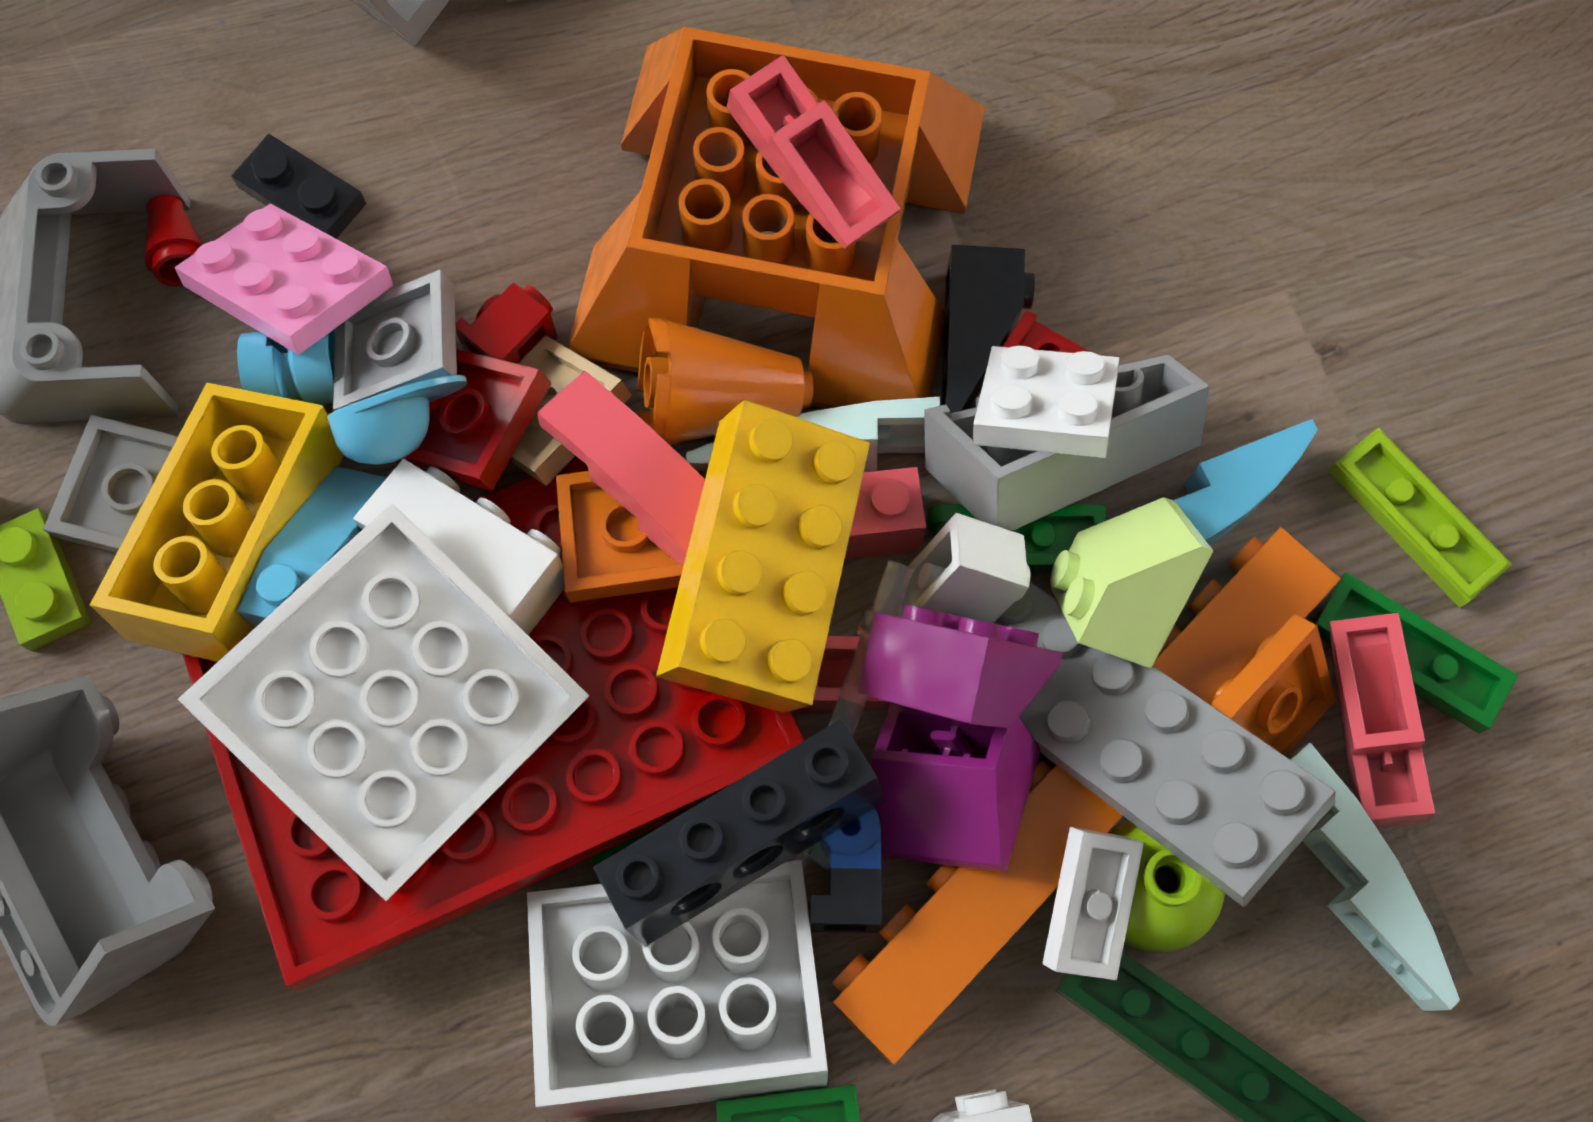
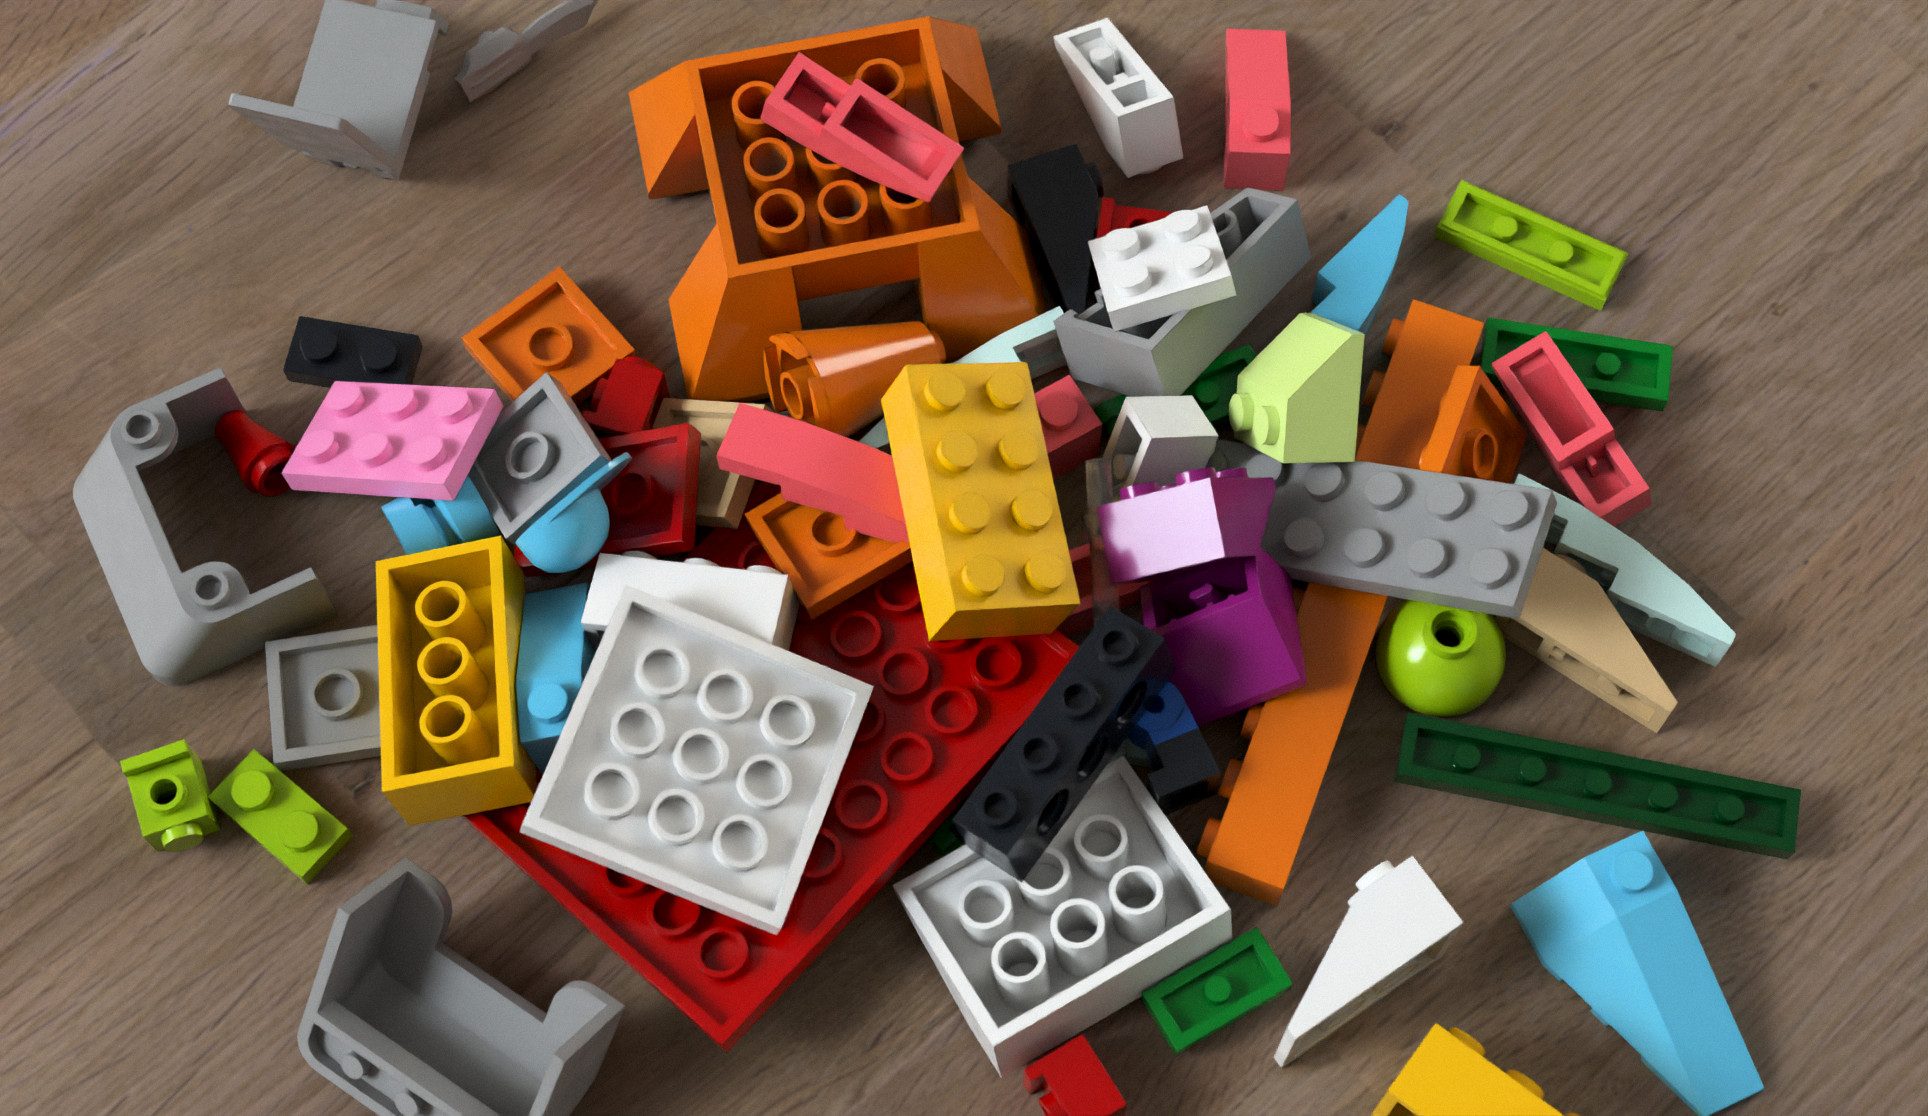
camera: 20 degrees left, 5 degrees down
white plate [1042,827,1144,980] -> none
none -> orange plate [461,266,637,406]
none -> white slope [1053,18,1183,178]
none -> coral slope [1223,28,1291,191]
none -> tan slope [1495,548,1678,733]

